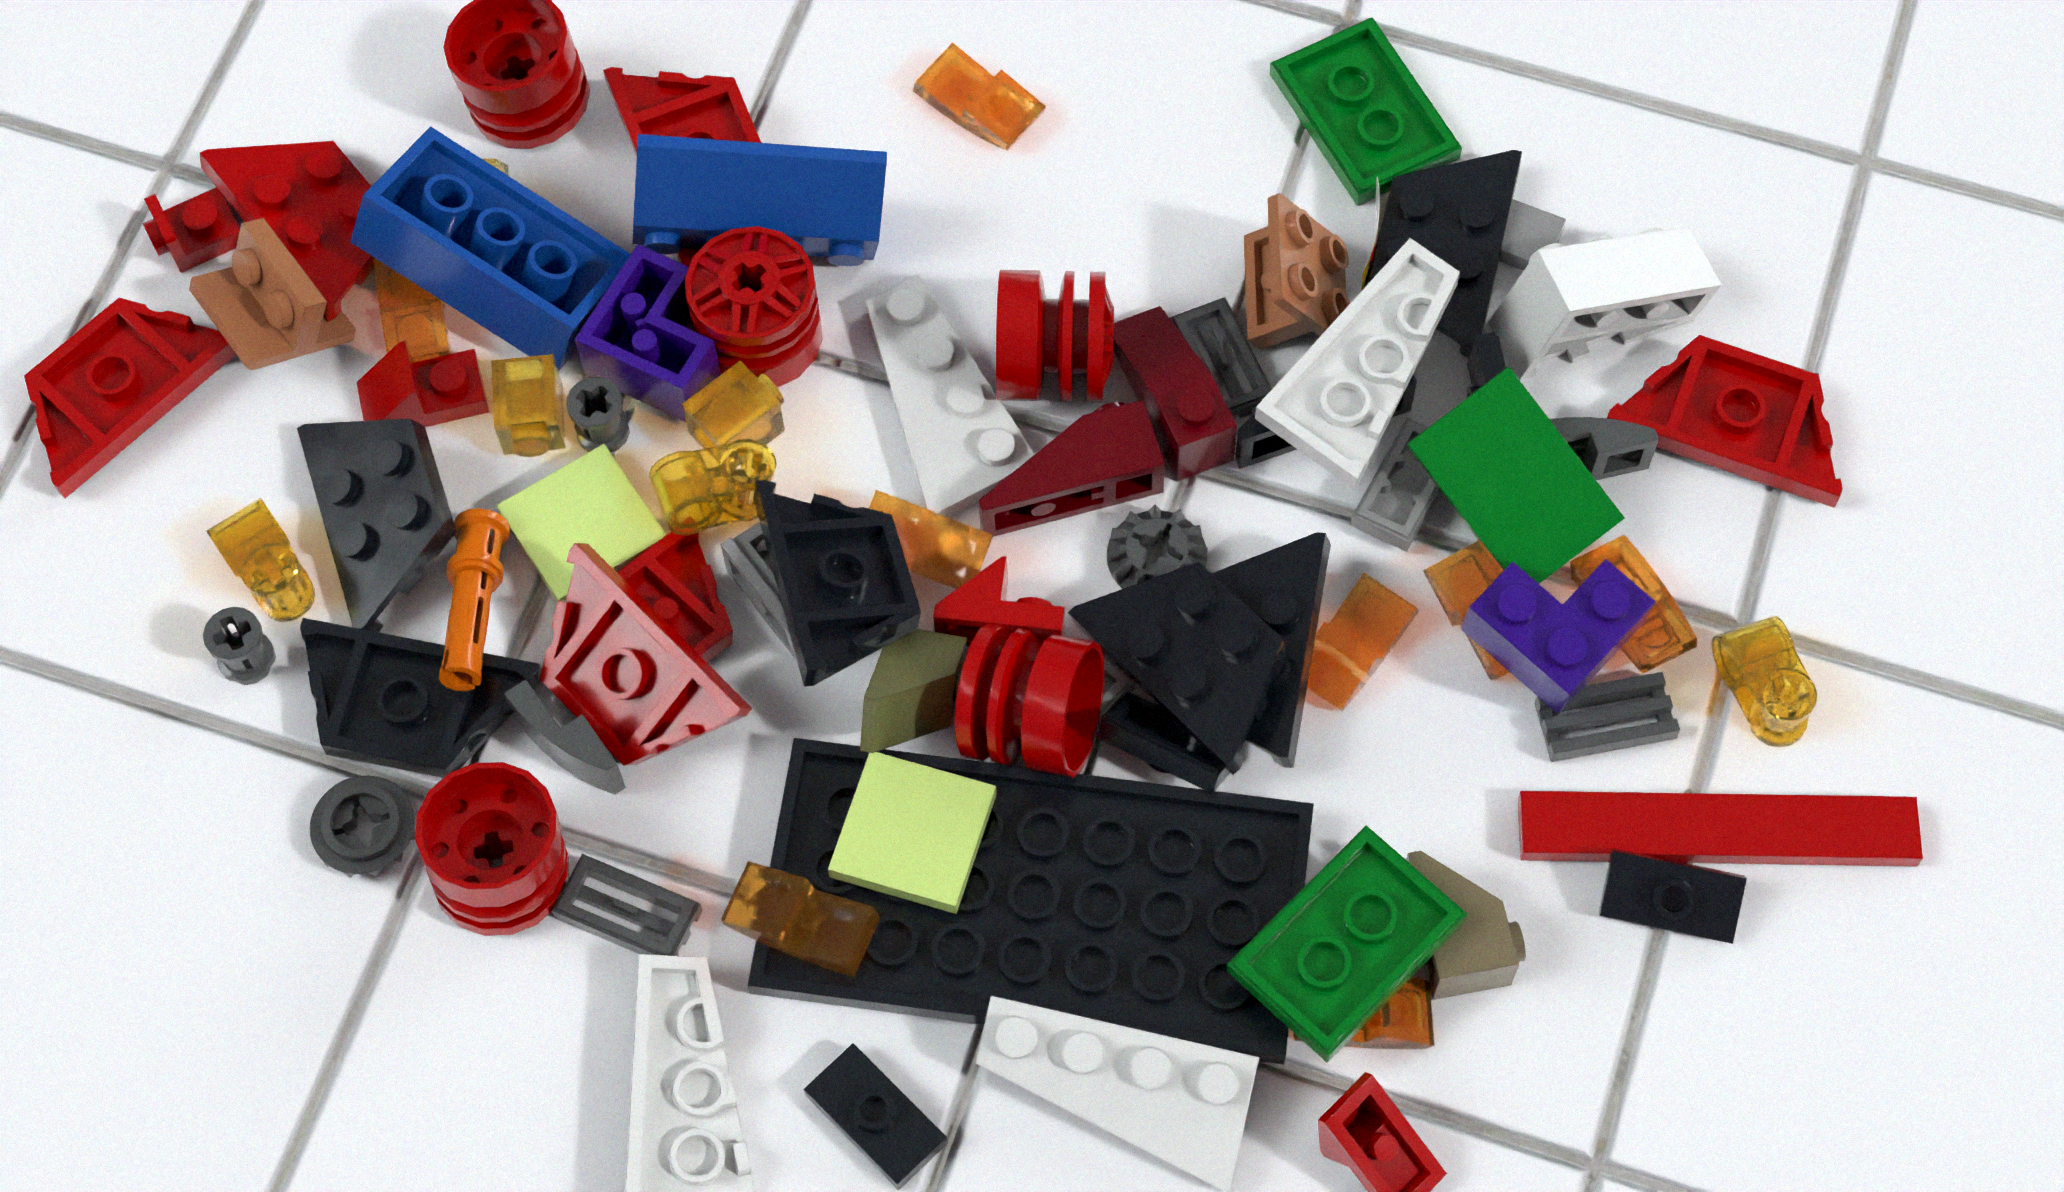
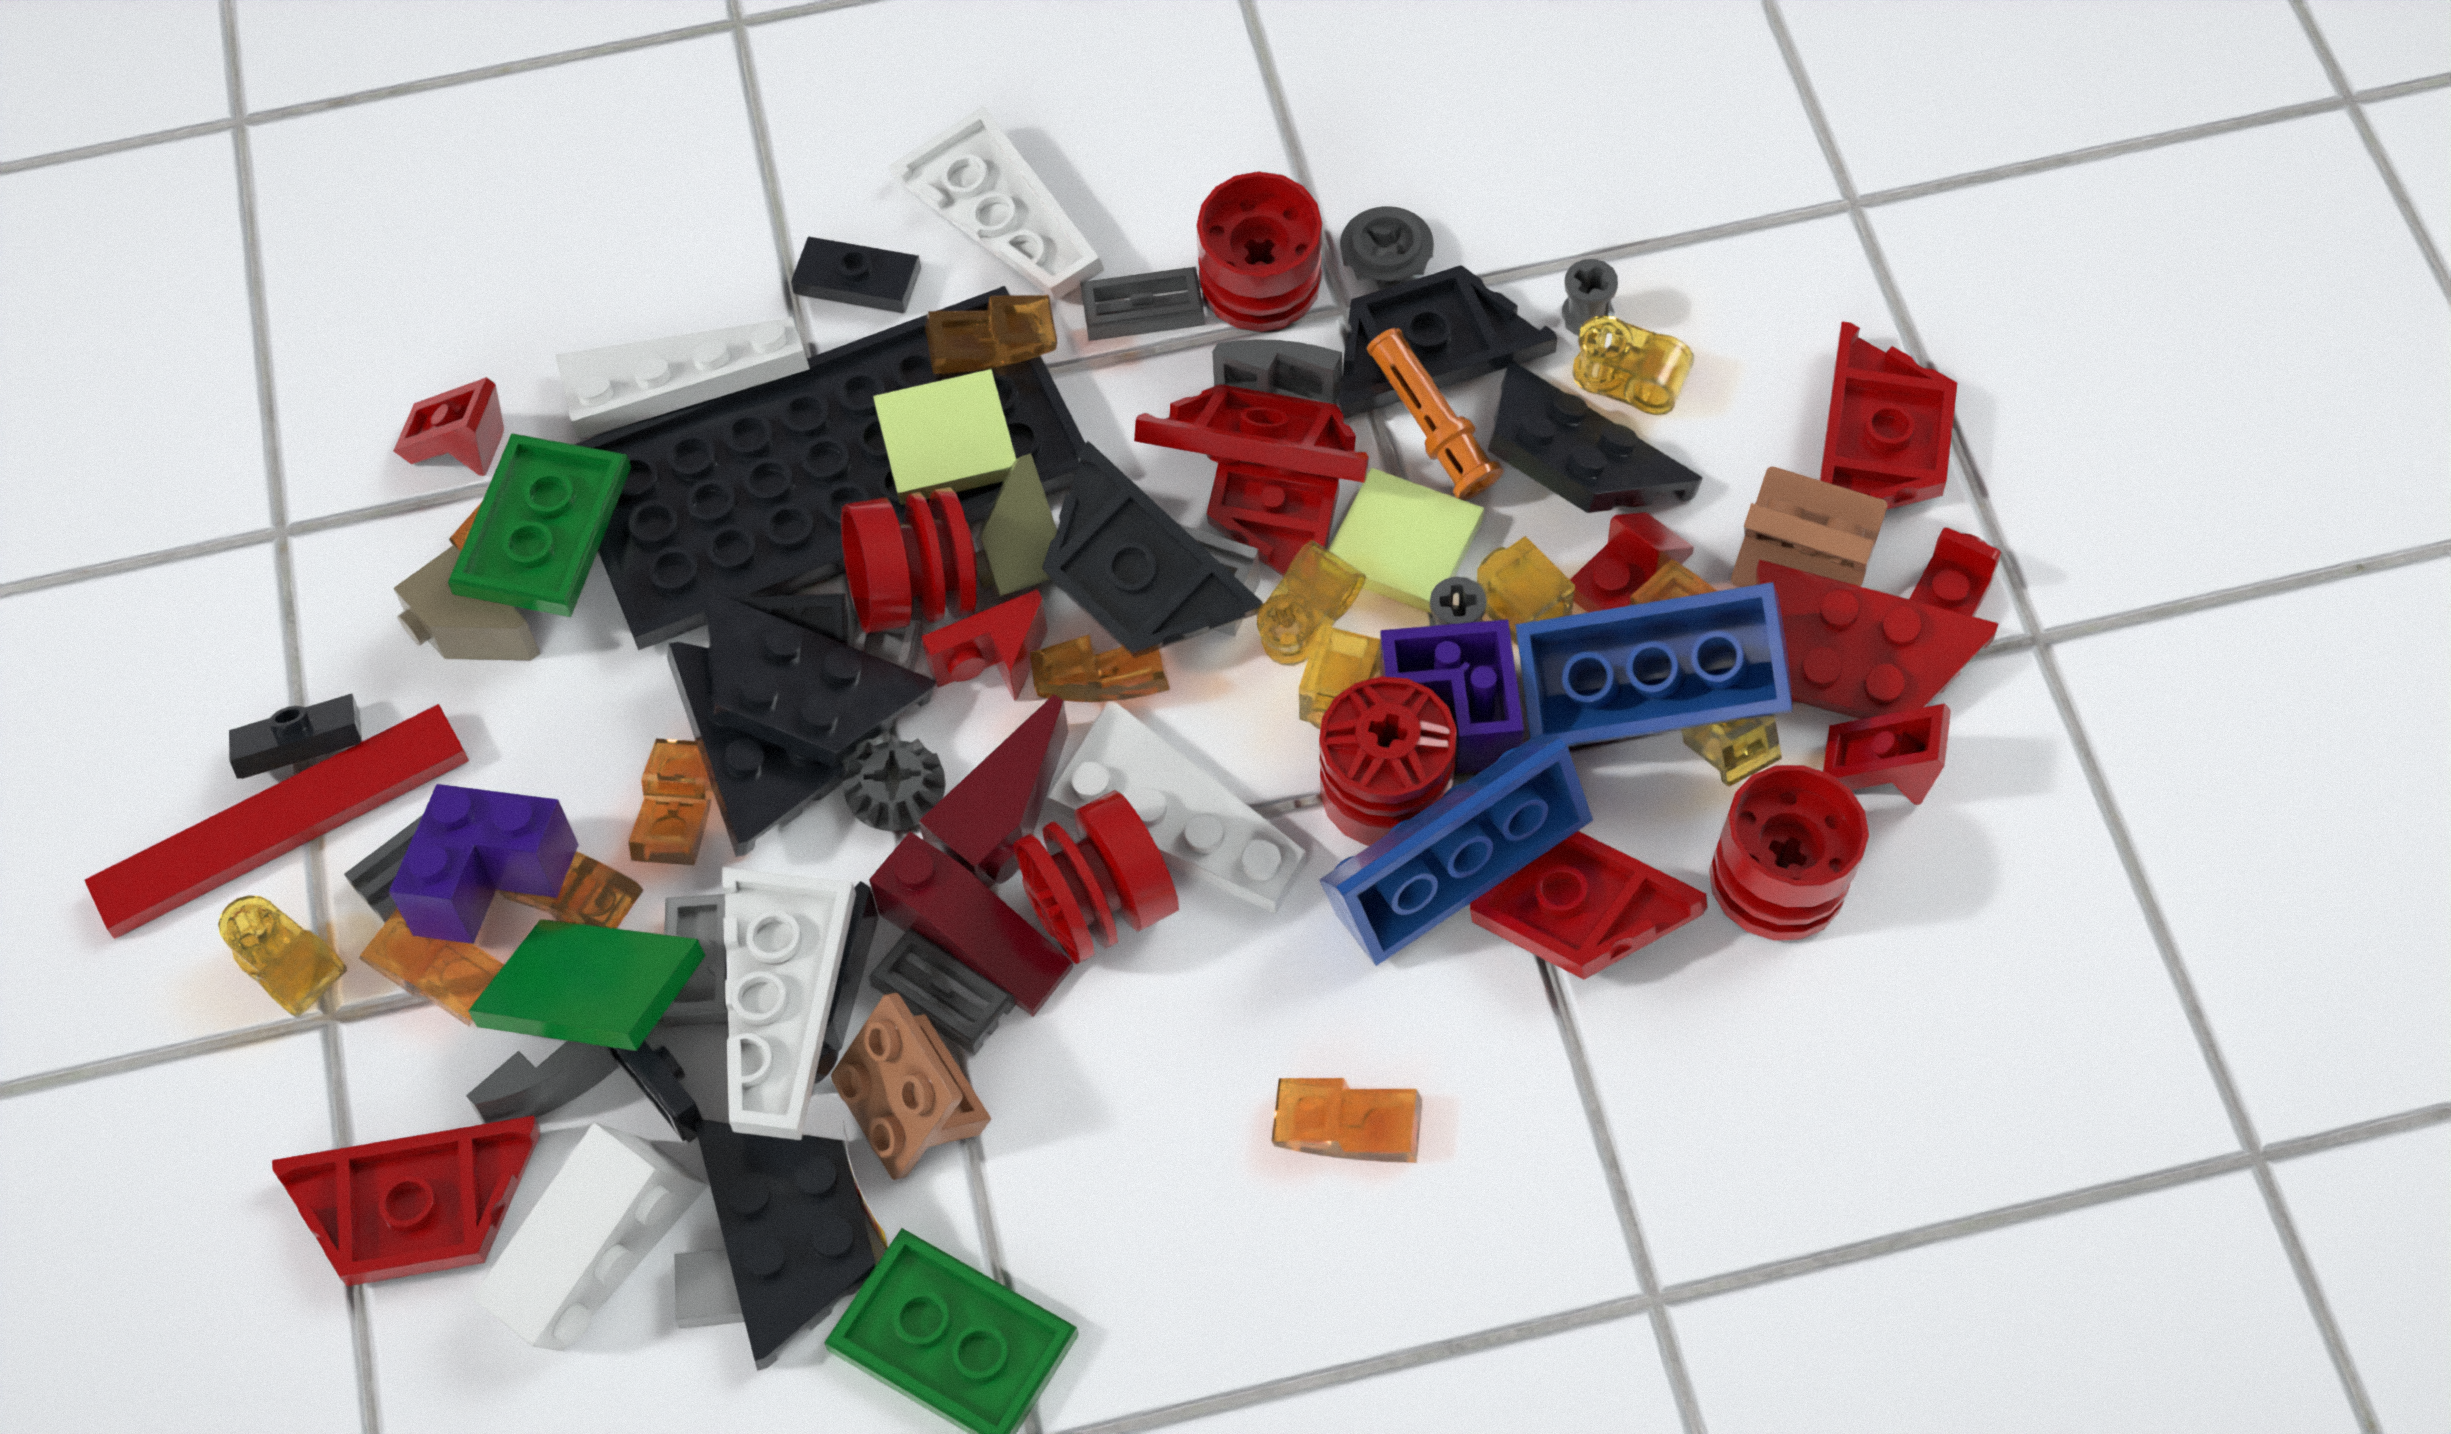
camera: 150 degrees right, 5 degrees down
none -> red slope [1823,703,1951,805]

